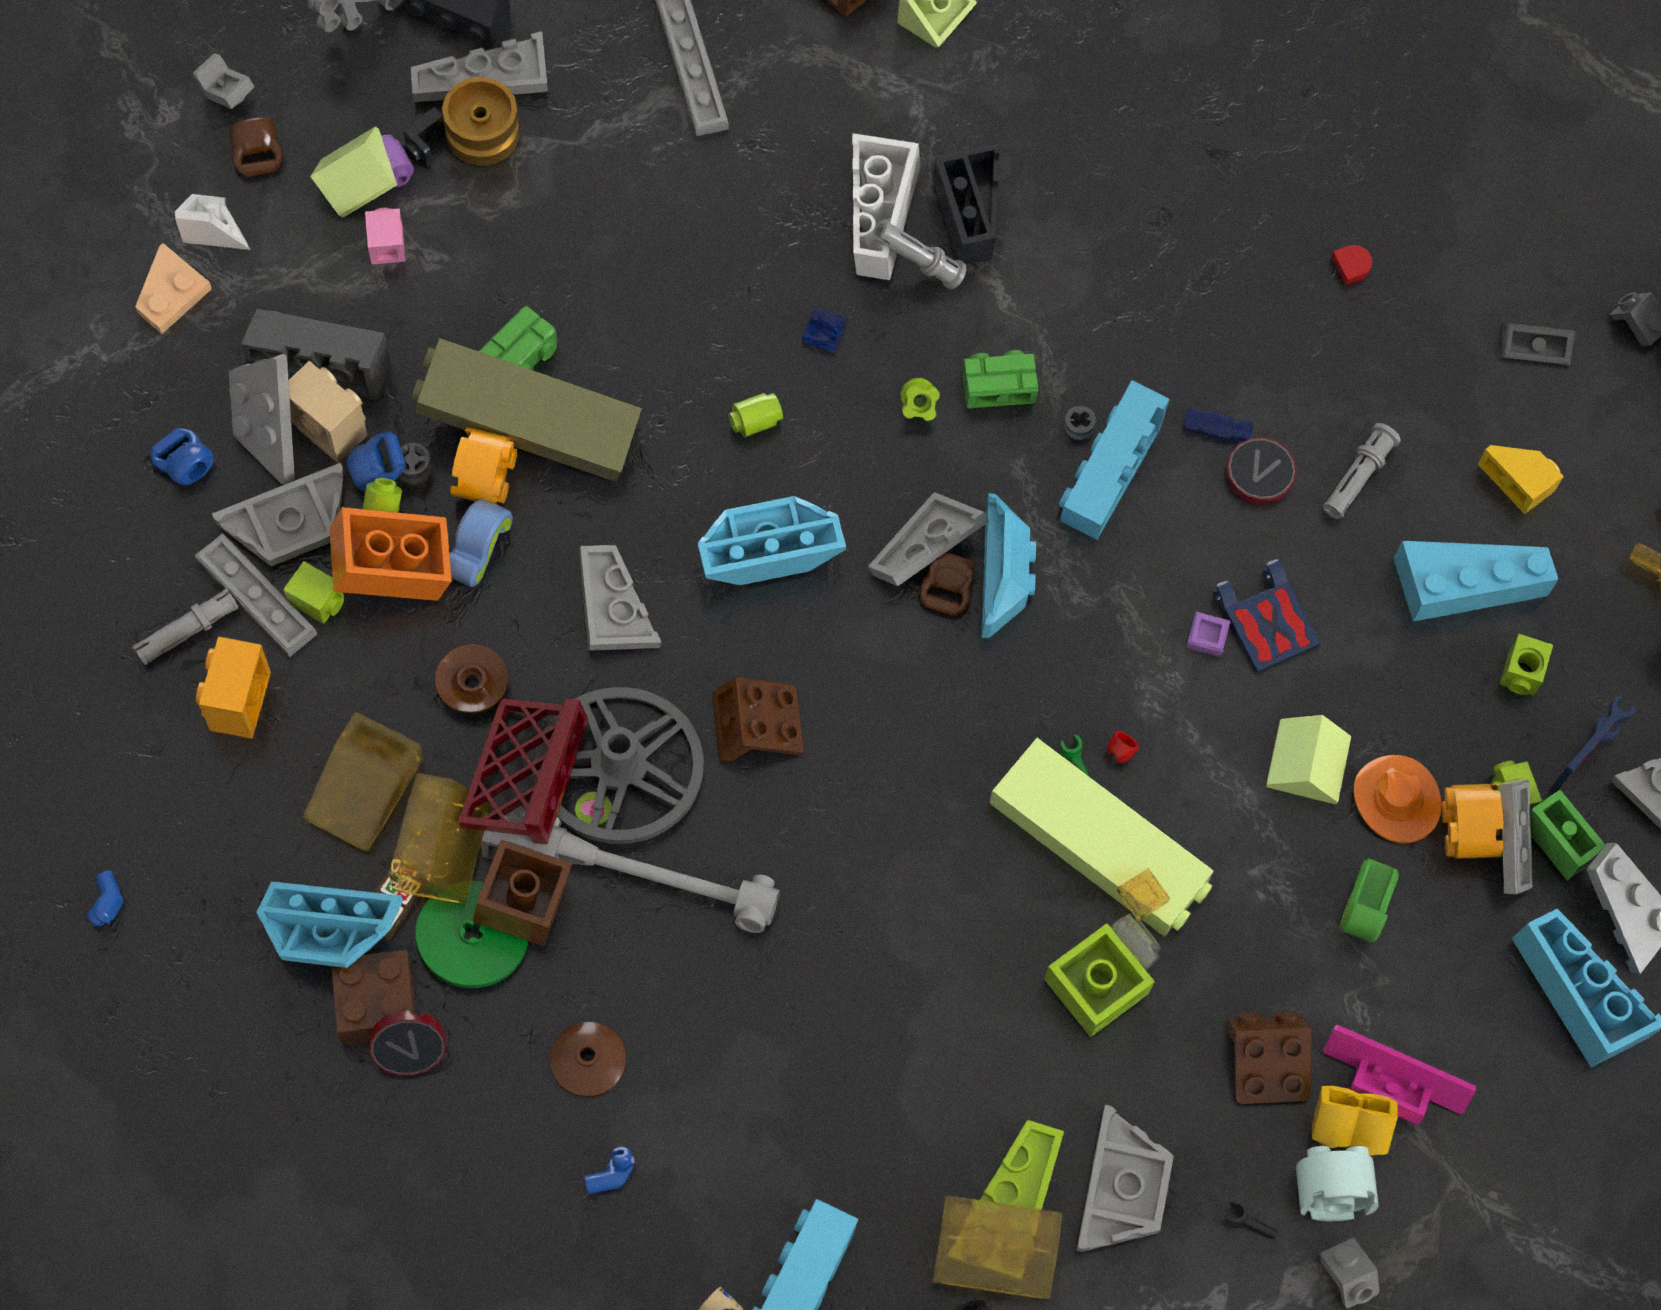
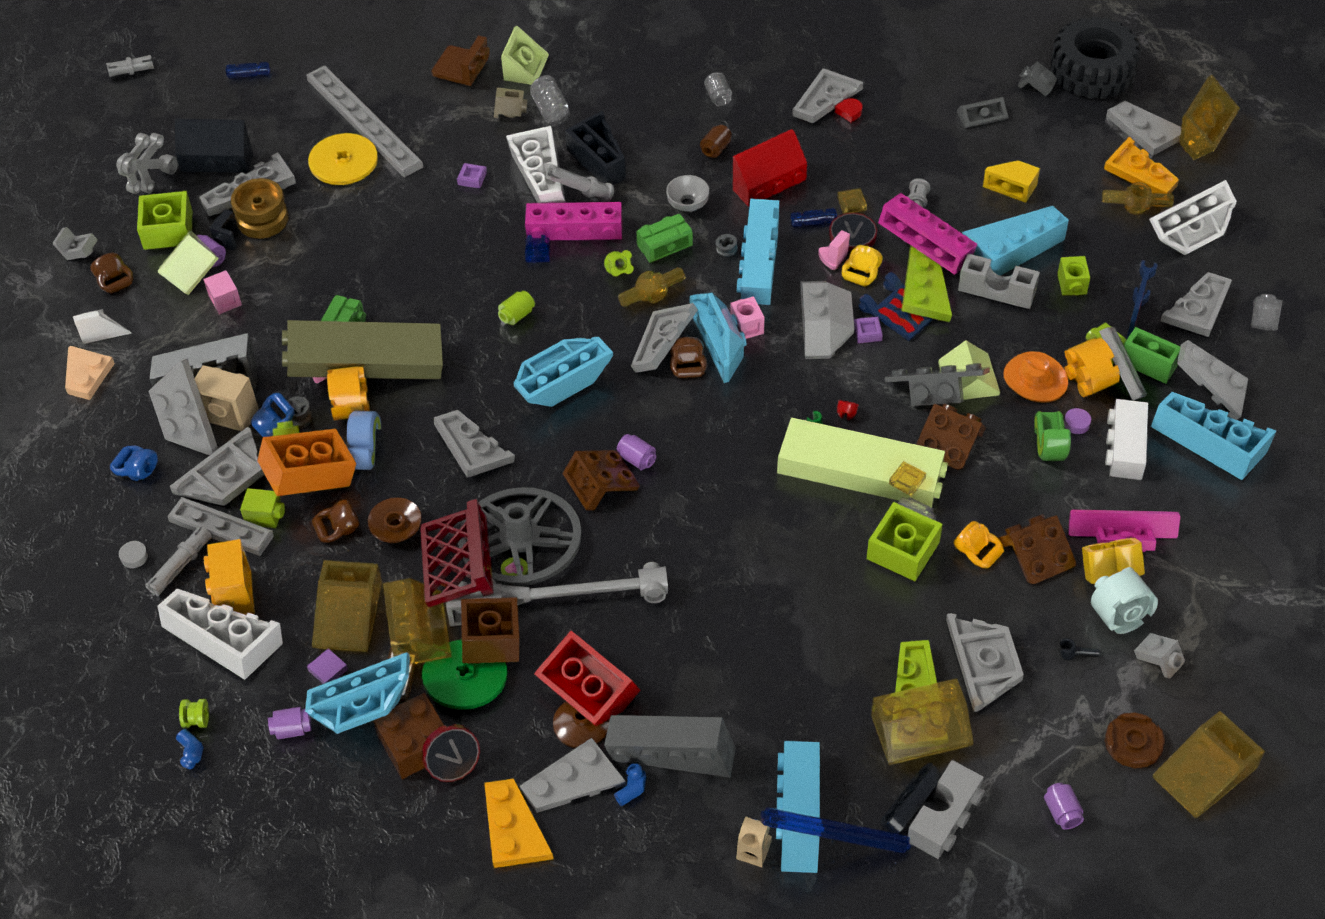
camera: 15 degrees left, 15 degrees down
none -> light grey tile [119,541,148,568]
none -> lime brick [137,191,193,250]
none -> white wedge [158,589,283,680]
none -> lime wheel [179,699,209,728]
none -> medium lavender brick [268,707,312,740]
none -> medium lavender tile [307,649,348,684]
none -> yellow piece [308,133,378,185]
none -> reddish brown piece [312,499,360,543]
none -> medium lavender tile [457,163,487,189]
none -> light orange wing [484,779,553,868]
none -> dark tan brick [494,87,527,118]
none -> light grey wing [520,738,626,813]
none -> dark pink brick [525,202,622,241]
none -> clear piece [530,75,570,125]
none -> red slope [534,631,641,726]
none -> dark grey wedge [604,715,736,778]
none -> medium lavender brick [617,434,656,470]
none -> clear yellow axle [618,268,685,306]
none -> light grey piece [666,175,709,212]
none -> reddish brown brick [700,125,732,158]
none -> clear brick [704,73,732,106]
none -> bright pink brick [731,296,764,339]
none -> red slope [733,129,807,207]
none -> light grey wing [793,68,863,123]
none -> light grey wedge [800,281,854,359]
none -> bright pink tile [818,230,850,270]
none -> clear yellow tile [837,188,867,214]
none -> yellow piece [842,245,883,287]
none -> dark pink brick [878,193,978,275]
none -> dark grey bracket [885,363,990,406]
none -> lime wing [901,245,952,322]
none -> reddish brown bracket [916,404,986,470]
none -> light orange piece [954,521,1004,568]
none -> light grey arch [958,254,1040,309]
none -> medium lavender tile [1064,408,1091,434]
none -> white brick [1105,399,1148,480]

